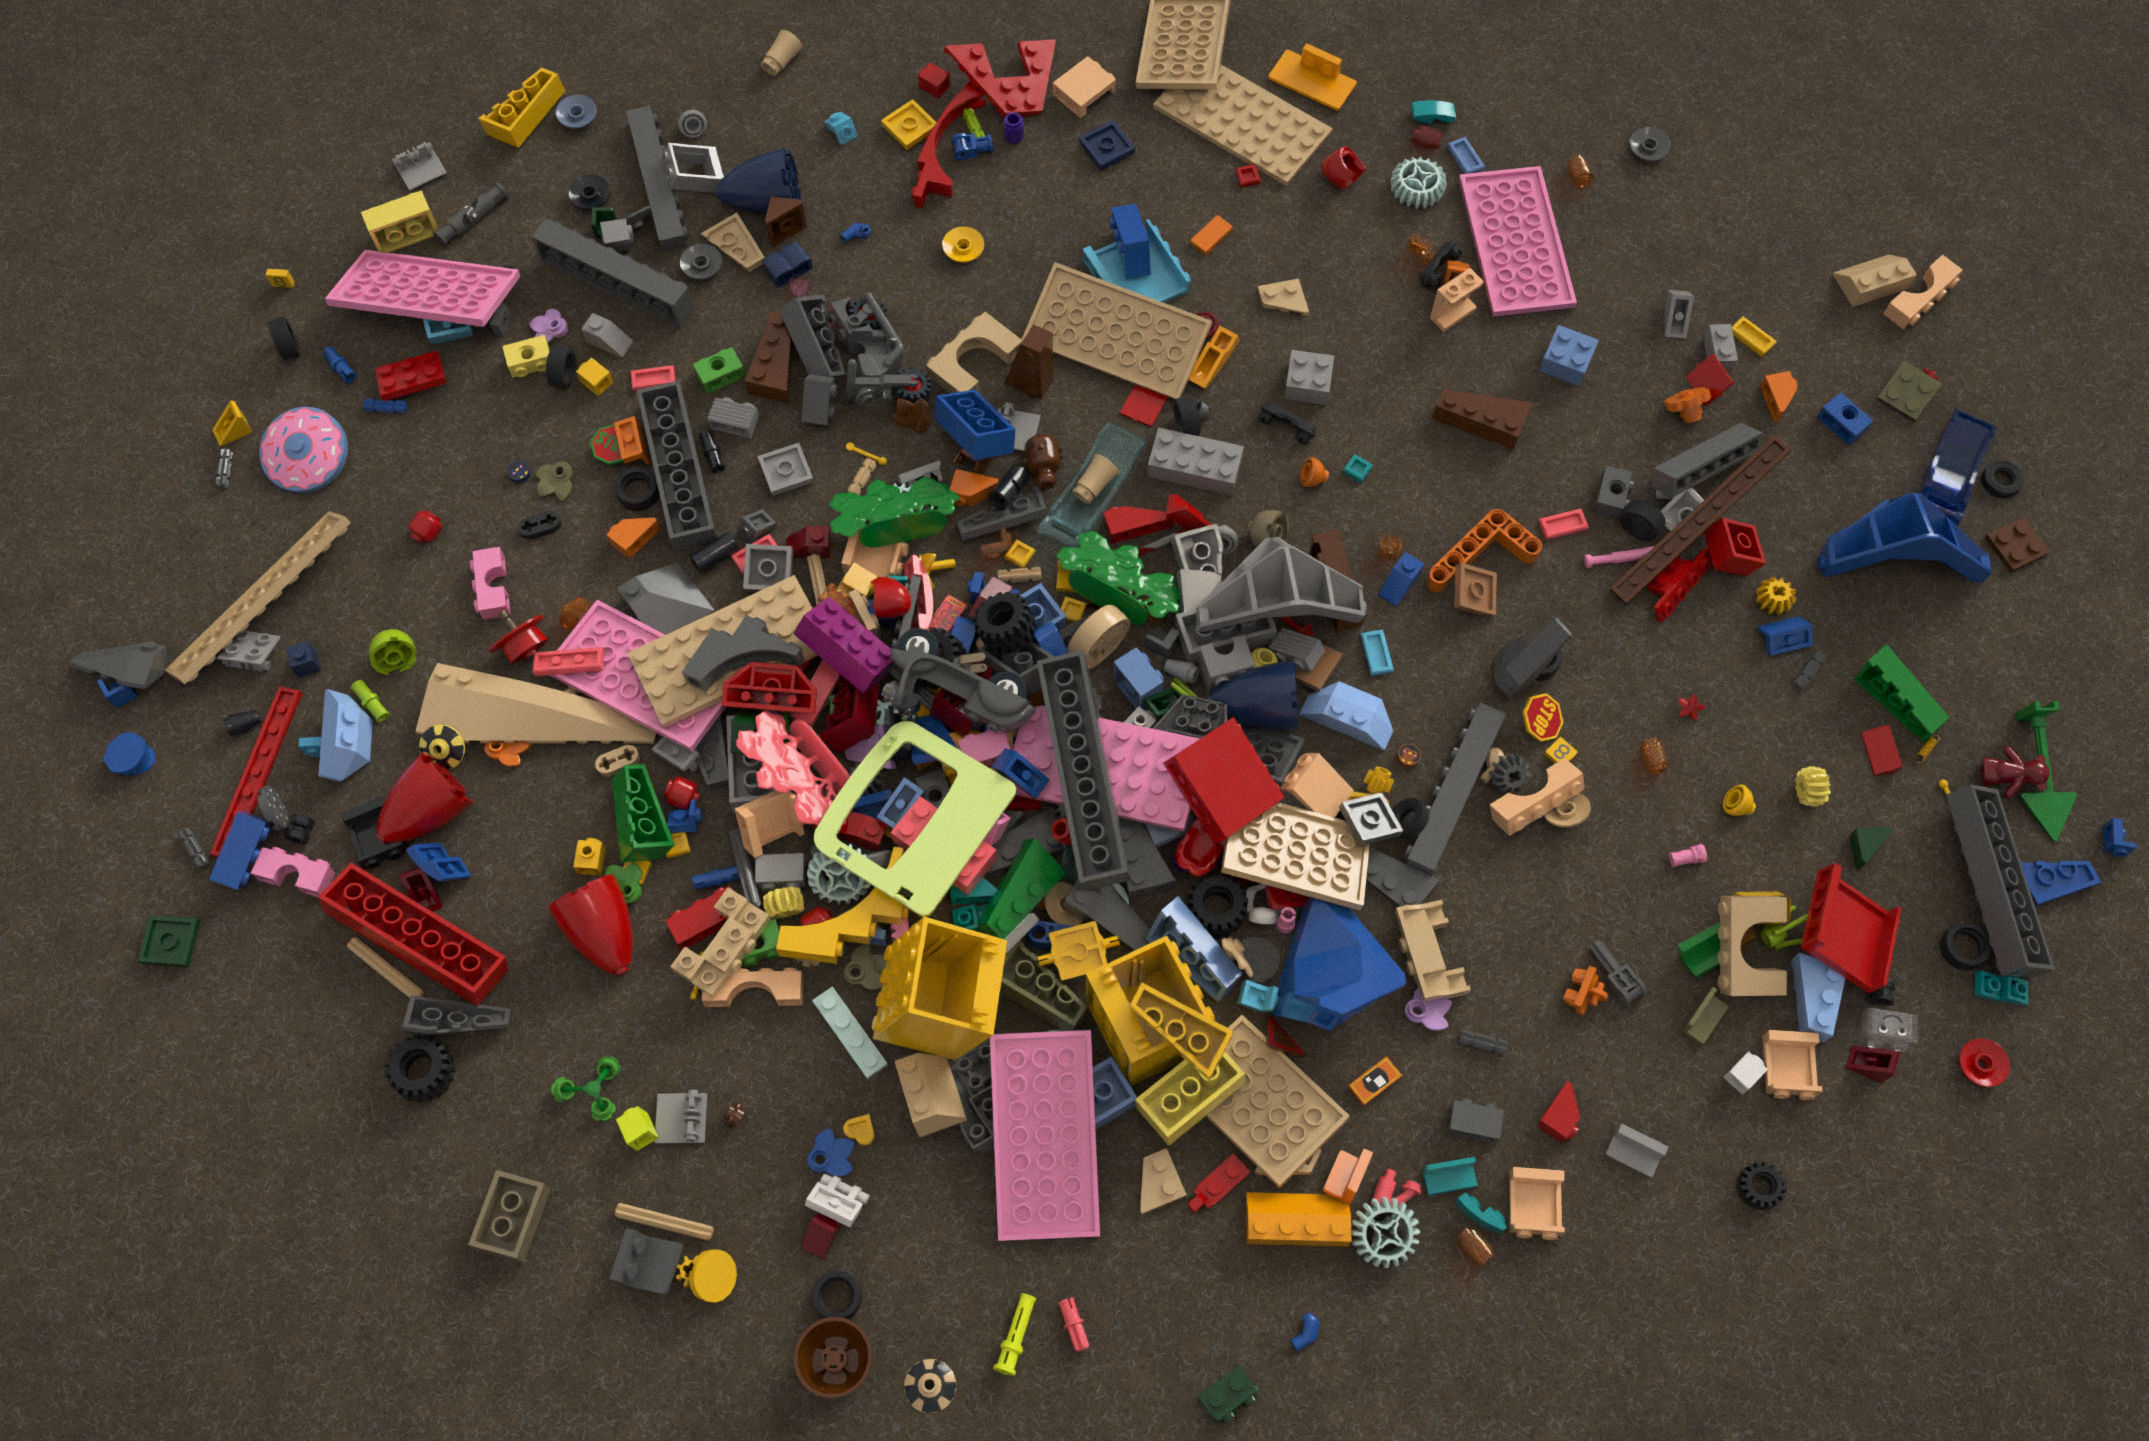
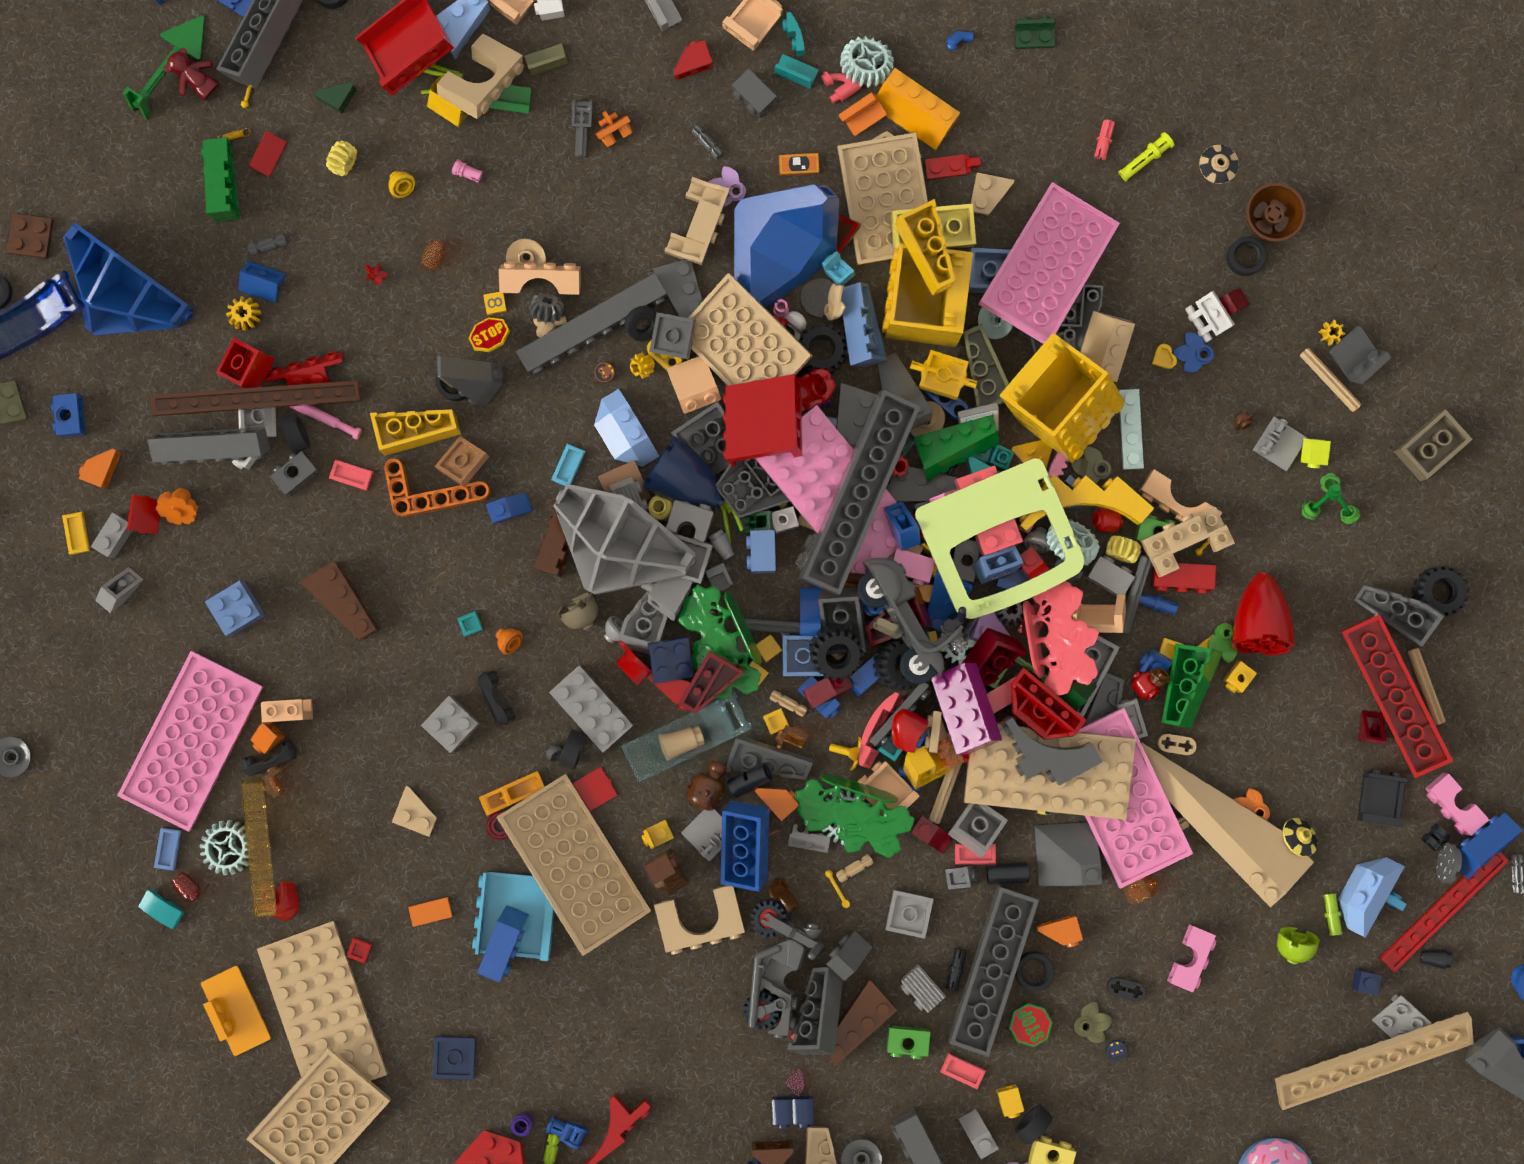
camera: 145 degrees left, 20 degrees up
red cylinder [376,751,474,844] -> none
blue slope [406,843,471,881] -> none
red head [408,509,442,543] -> none
red piece [489,610,549,665] -> none
coral tile [533,647,604,676] -> none
orange panel [614,416,651,465] -> none
yellow tile [689,1249,737,1303] -> none
blue arm [840,223,871,243] -> none
coral tile [927,594,967,633] -> none
yellow dish [942,227,984,263] -> none
light nougat panel [1053,56,1116,118] -> none
tan piece [1067,605,1130,669] -> none
clear orange wheel [1378,534,1402,561] -> none
clear orange brick [1457,1227,1495,1266] -> none
clear orange brick [1567,155,1594,187] -> none
none -> clear yellow beam [241,779,276,917]
none -> yellow wedge [370,410,461,456]
none -> yellow bracket [641,819,674,849]
none -> dark blue plate [647,636,694,684]
none -> dark red wedge [678,649,747,714]
none -> reddish brown plate [1150,667,1171,687]

